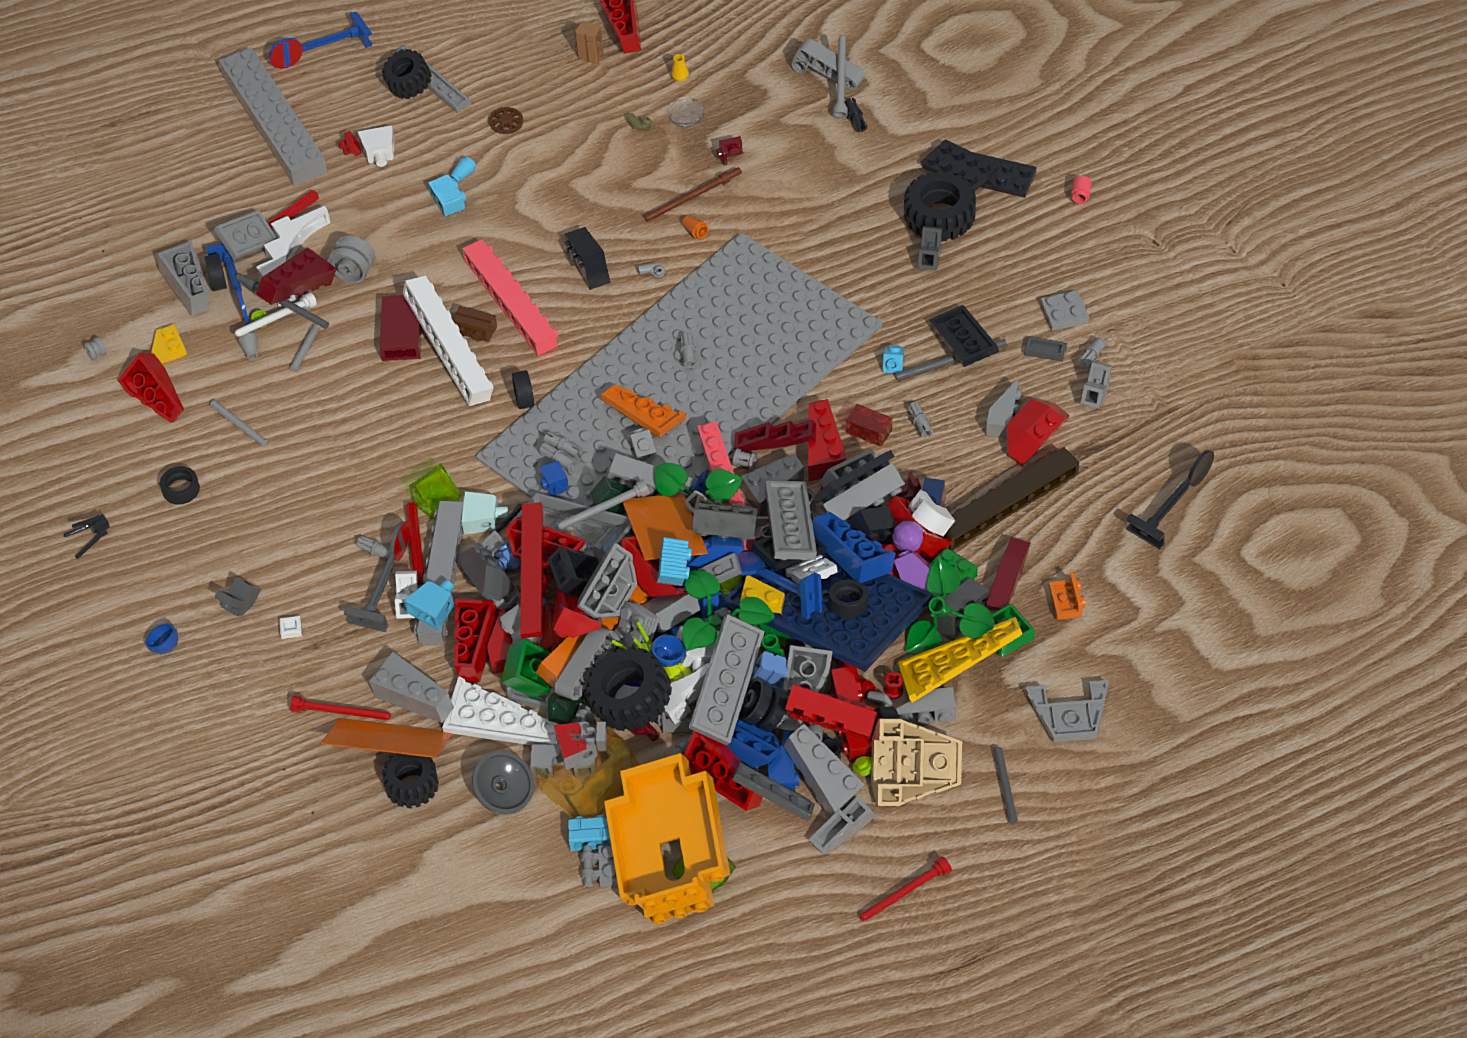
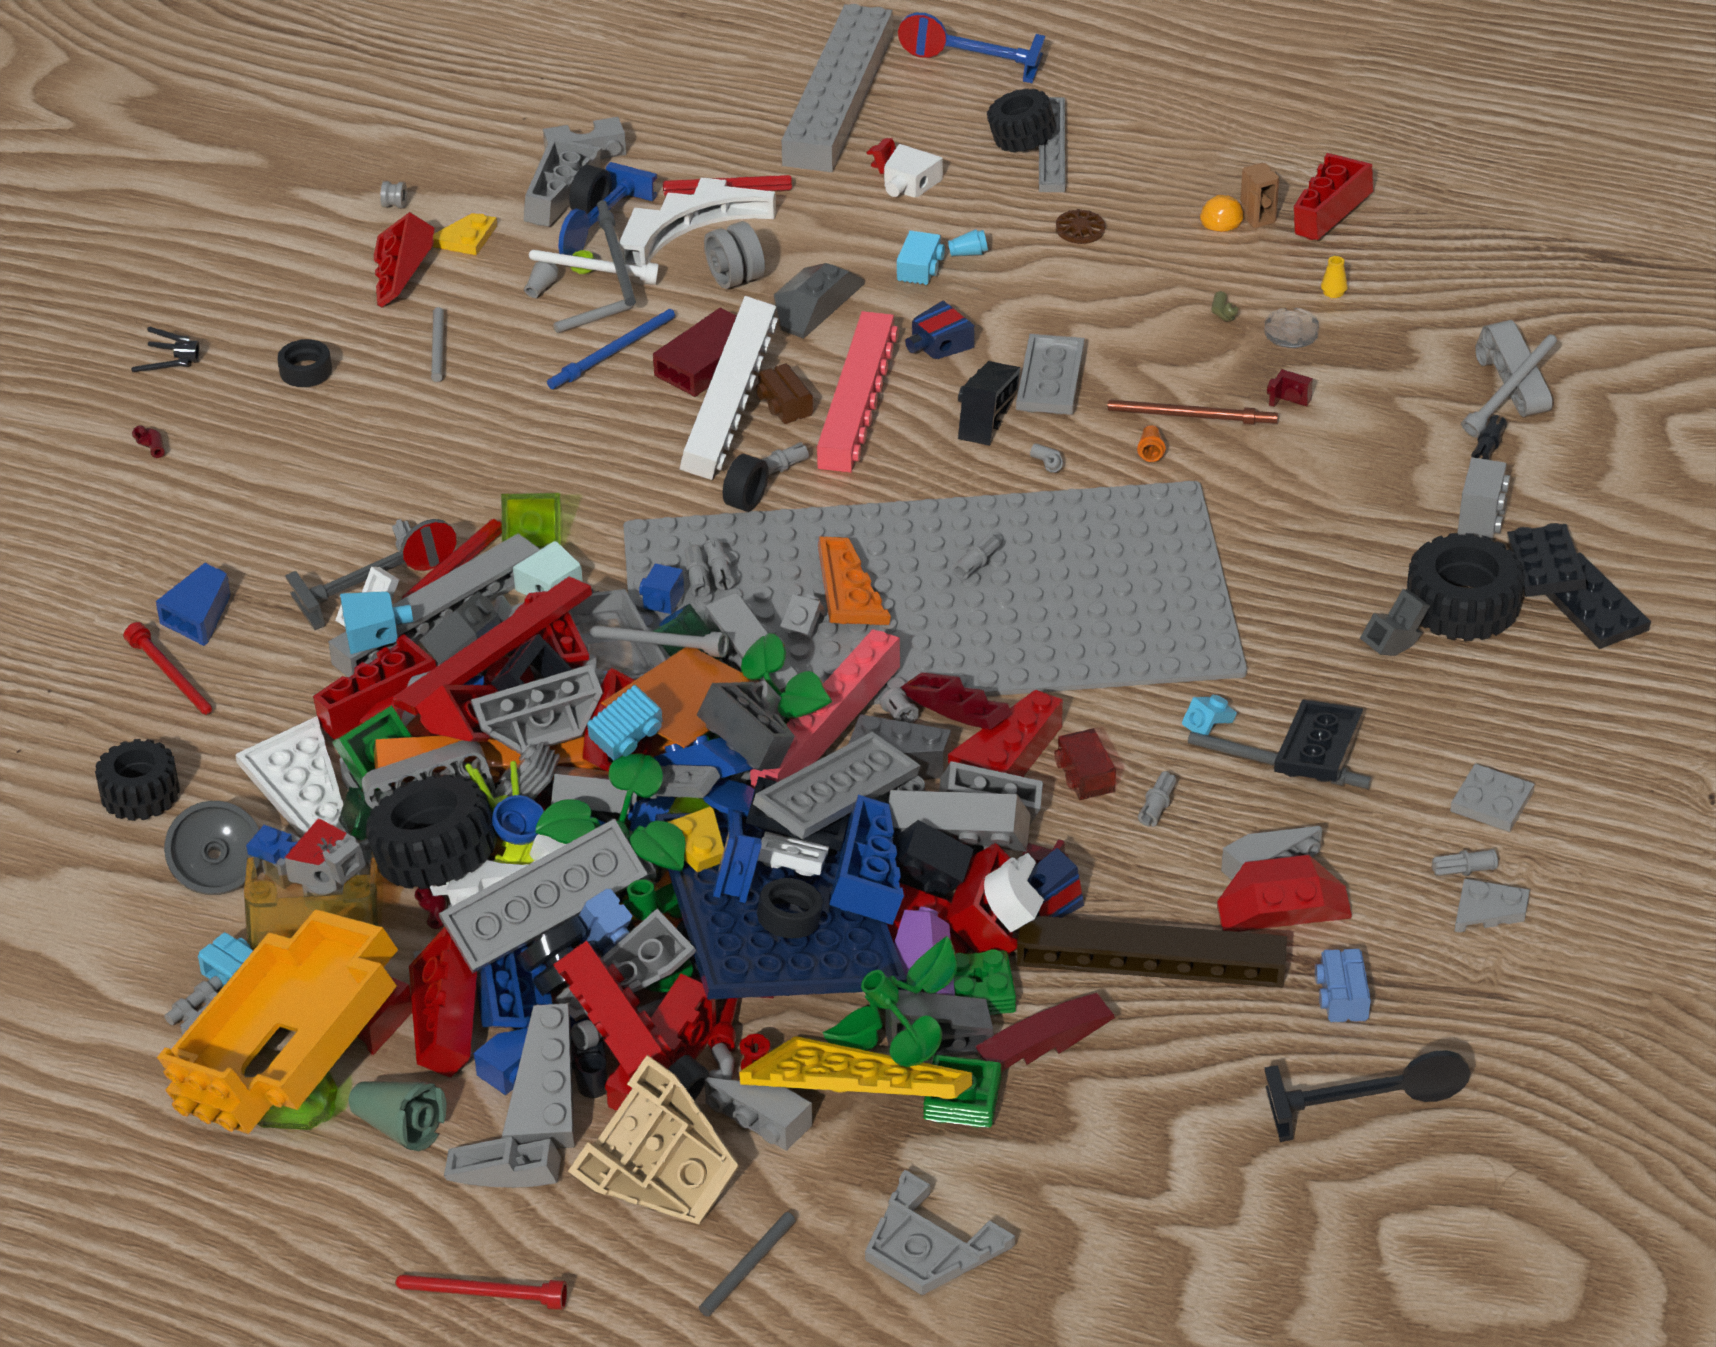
camera: 40 degrees right, 10 degrees down
blue piece [145,623,178,654] -> none
light grey tile [214,210,278,260] -> none
dark grey brick [215,578,261,616] -> none
dark red wedge [256,247,337,305] -> none
white tile [280,616,302,639] -> none
orange piece [320,718,453,758] -> none
light grey wedge [369,652,454,723] -> none
dark grey tile [732,762,815,821] -> none
black plate [813,450,895,504] -> none
lime plate [852,756,871,776] -> none
medium lavender piece [892,521,923,553] -> none
dark grey tile [1024,336,1067,362] -> none
orange bracket [1049,572,1085,620] -> none
coral brick [1071,175,1092,204] -> none
light grey brick [1080,361,1112,408] -> none
none -> dark red arm [132,425,165,458]
none -> blue slope [156,563,231,646]
none -> blue plate [246,825,297,864]
none -> sand green cone [349,1081,447,1152]
none -> light grey arch [543,117,626,159]
none -> blue bar [547,309,675,390]
none -> light grey pin [761,442,809,475]
none -> dark grey wedge [774,263,865,339]
none -> dark blue torso [905,300,975,359]
none -> light grey plate [1016,334,1085,414]
none -> light orange piece [1200,195,1244,232]
none -> medium blue brick [1315,949,1371,1022]
none -> light grey wing [1454,879,1530,932]
none -> light grey brick [1458,457,1510,541]

